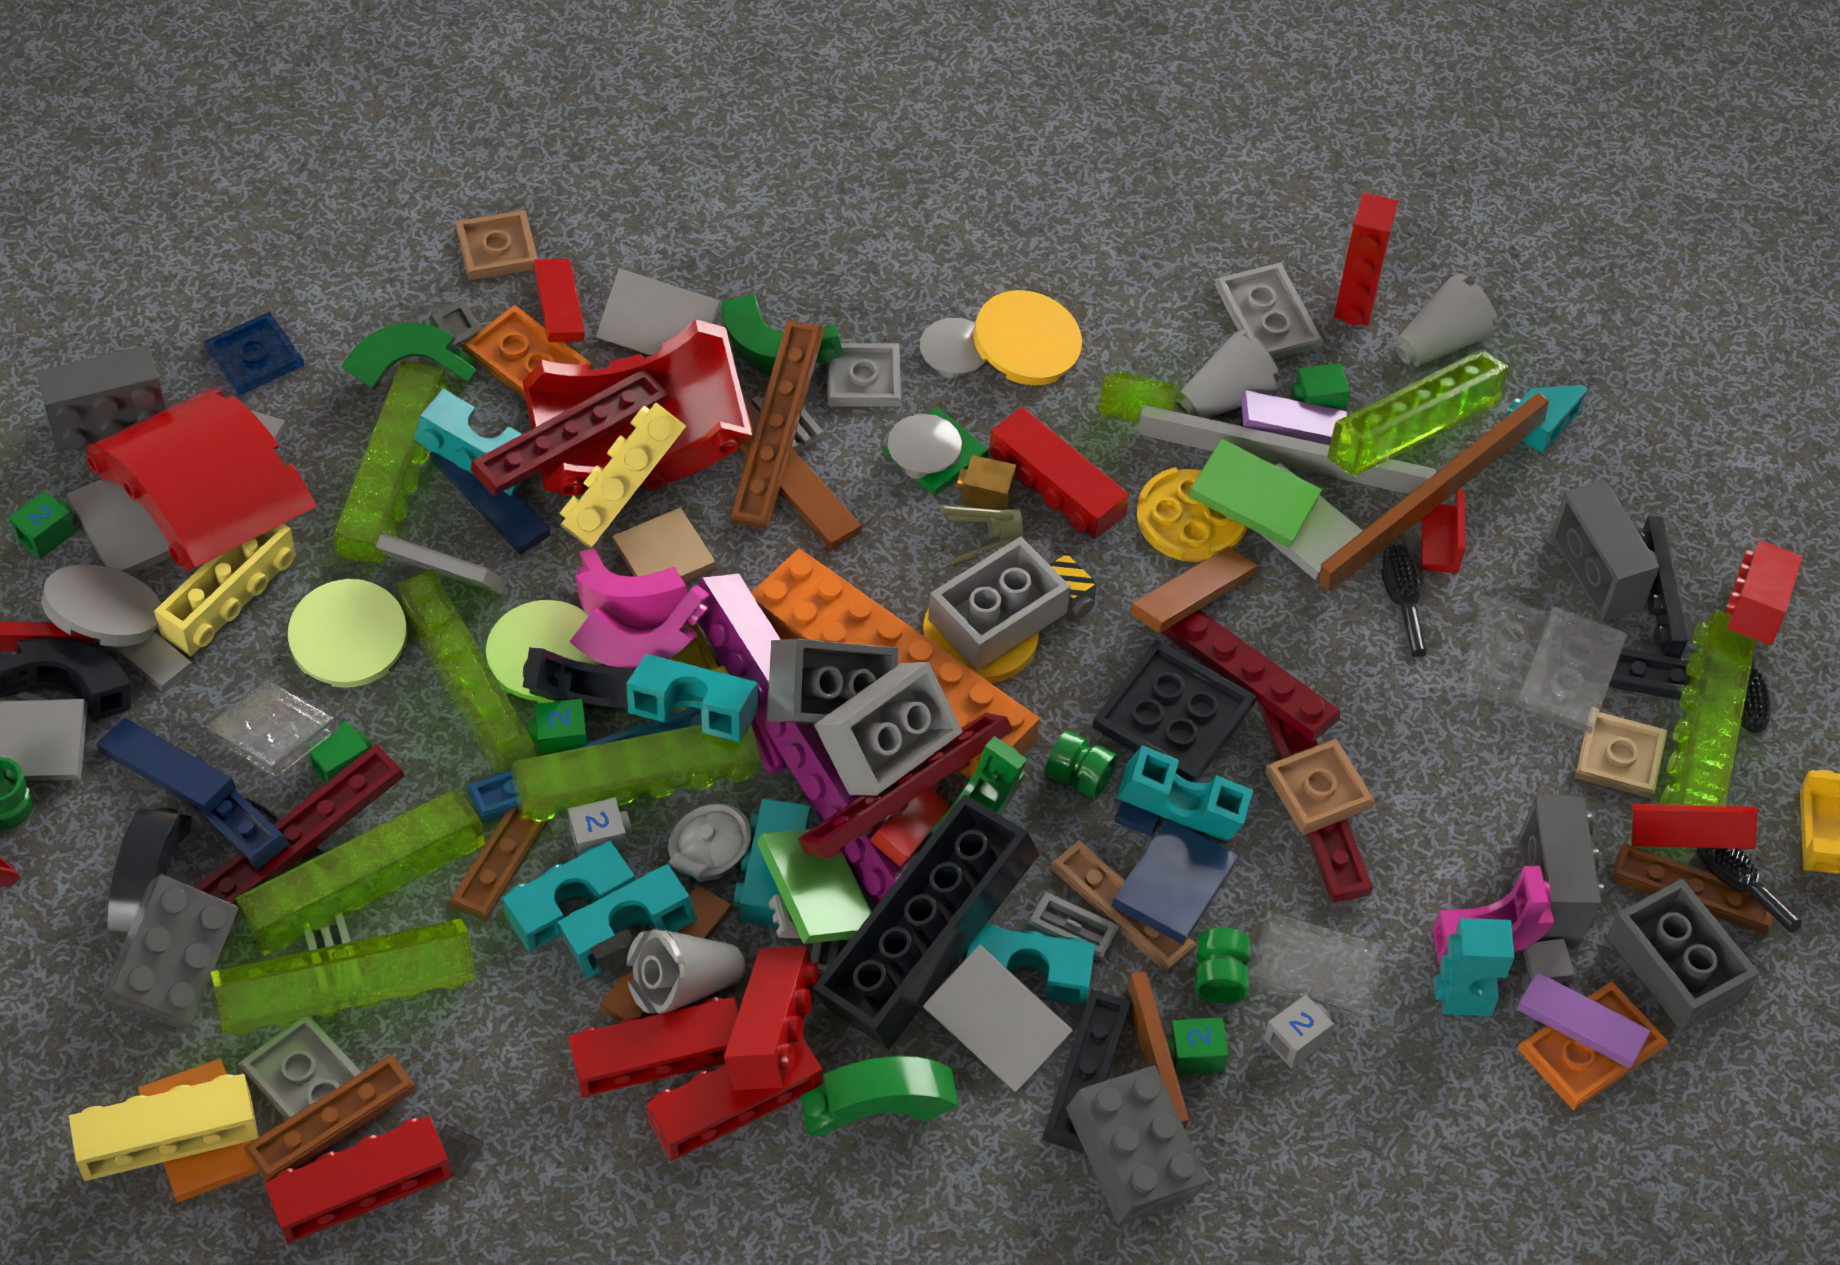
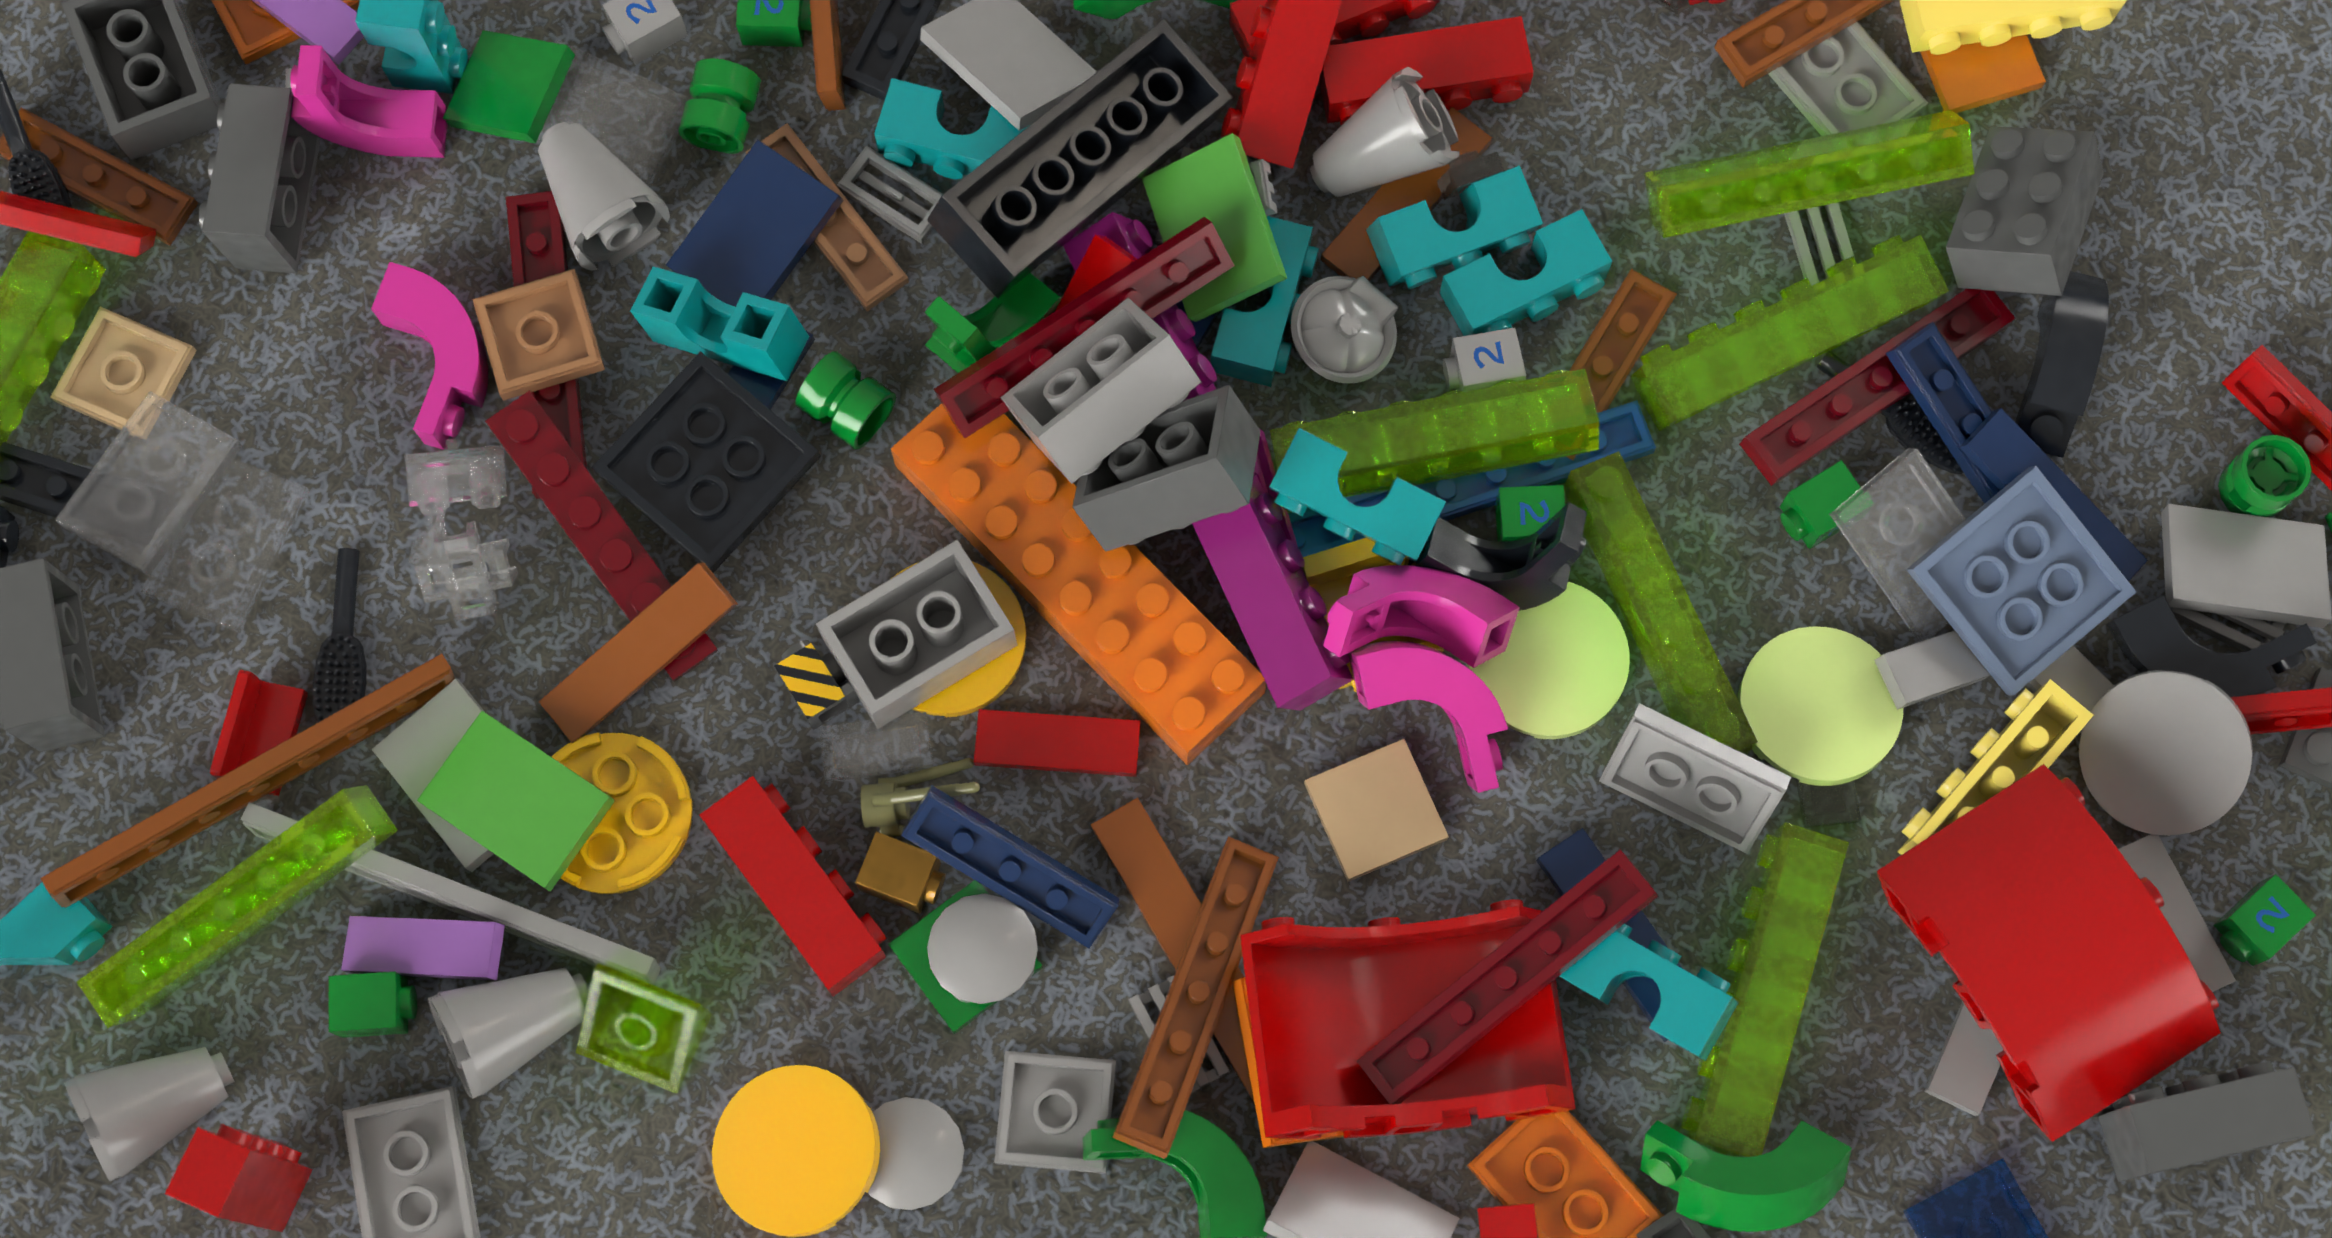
camera: 170 degrees left, 20 degrees up
light yellow brick [559,403,686,548] -> none
none -> dark pink arch [371,262,488,450]
none -> clear hips [404,438,507,515]
none -> clear piece [408,505,518,621]
none -> green tile [443,30,575,143]
none -> light grey cone [538,122,670,271]
none -> dark blue tile [901,785,1119,948]
none -> red tile [974,709,1141,777]
none -> light grey tile [1874,630,1990,710]
none -> sand blue plate [1906,466,2137,696]

